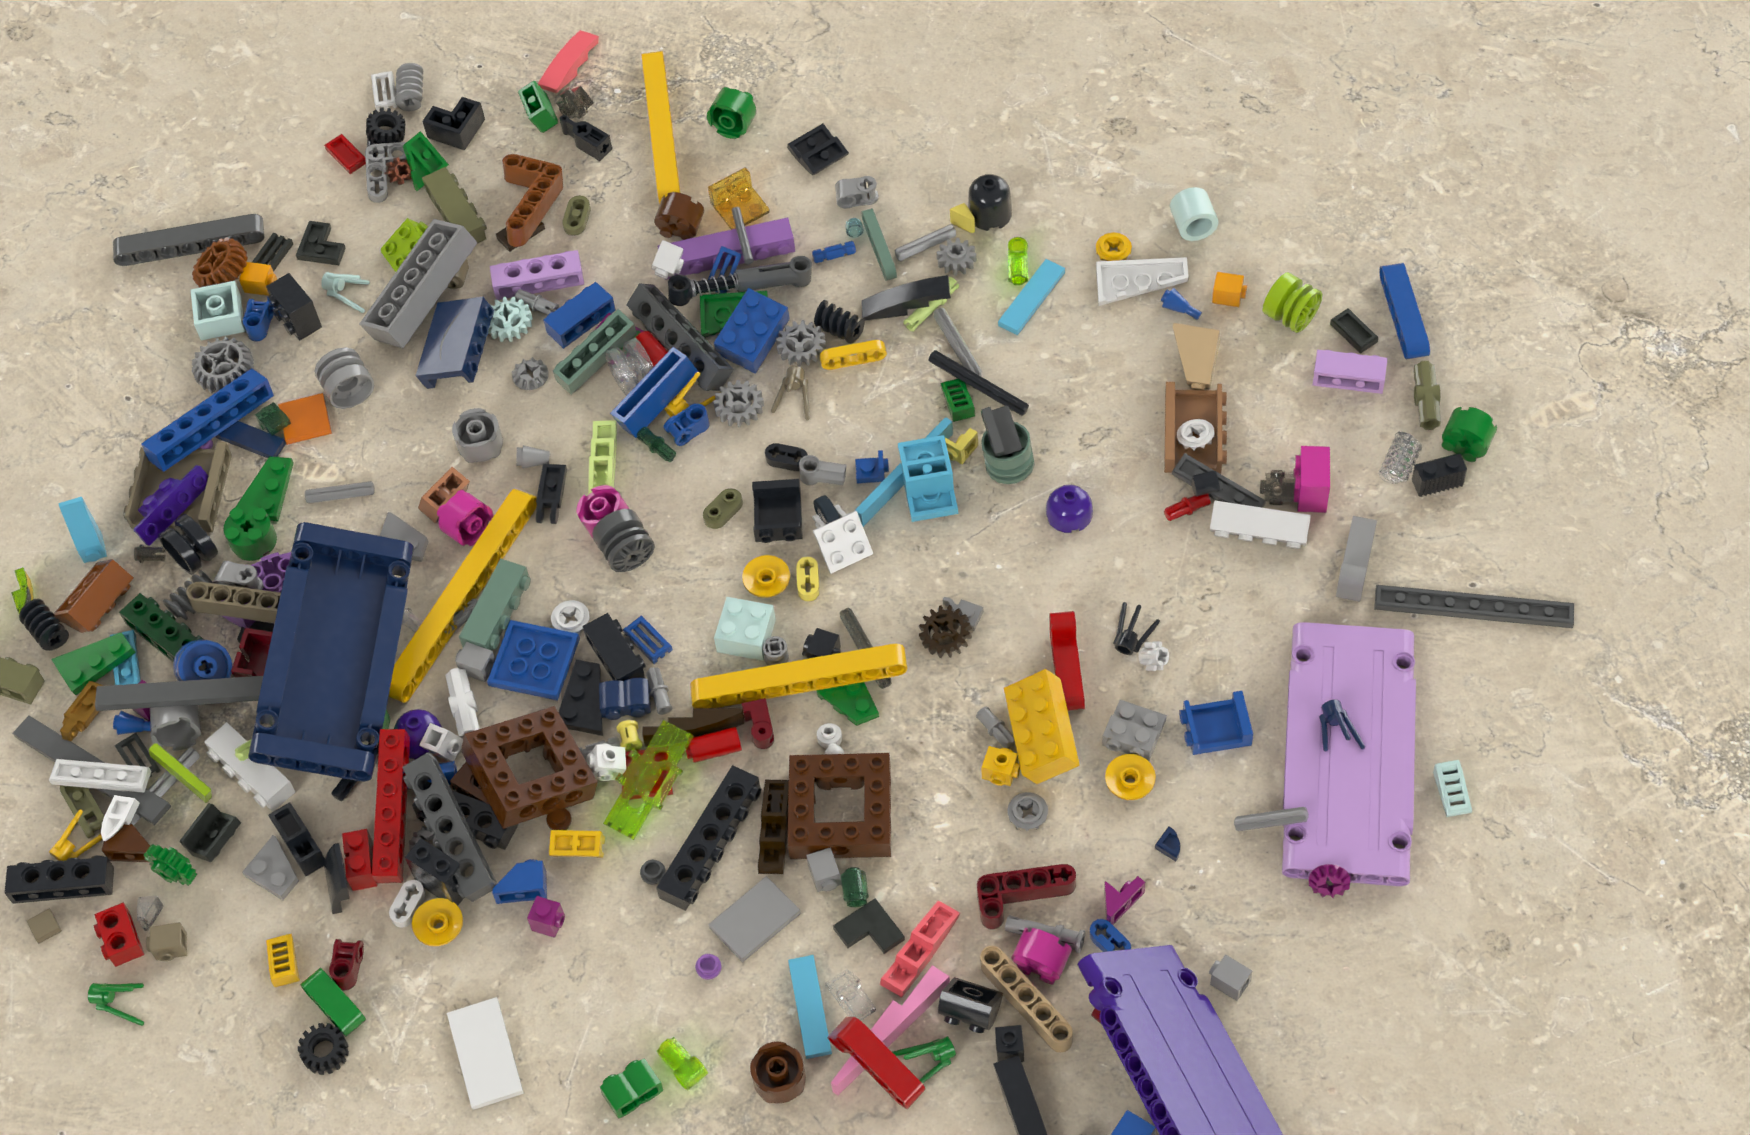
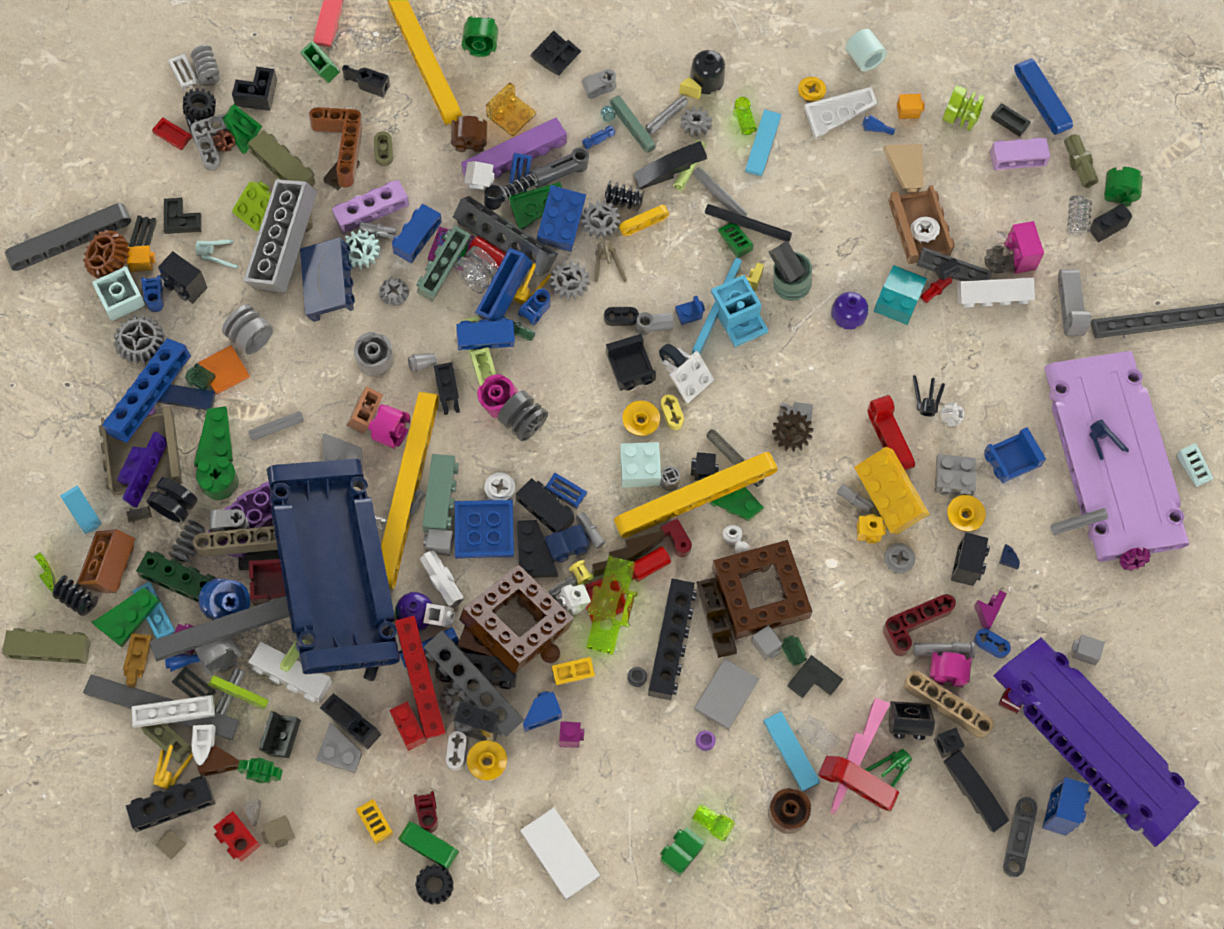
camera: 25 degrees left, 10 degrees up
green plant [88,983,144,1026] -> none
black slope [324,843,350,914] -> none
clear smoke brick [556,86,594,119] -> none
olive plate [703,488,743,529] -> none
dark grey bar [732,207,754,264] -> none
coral slope [880,900,960,997] -> none
none -> blue brick [456,318,515,351]
none -> teal slope [873,265,927,325]
none -> black brick [951,532,990,586]

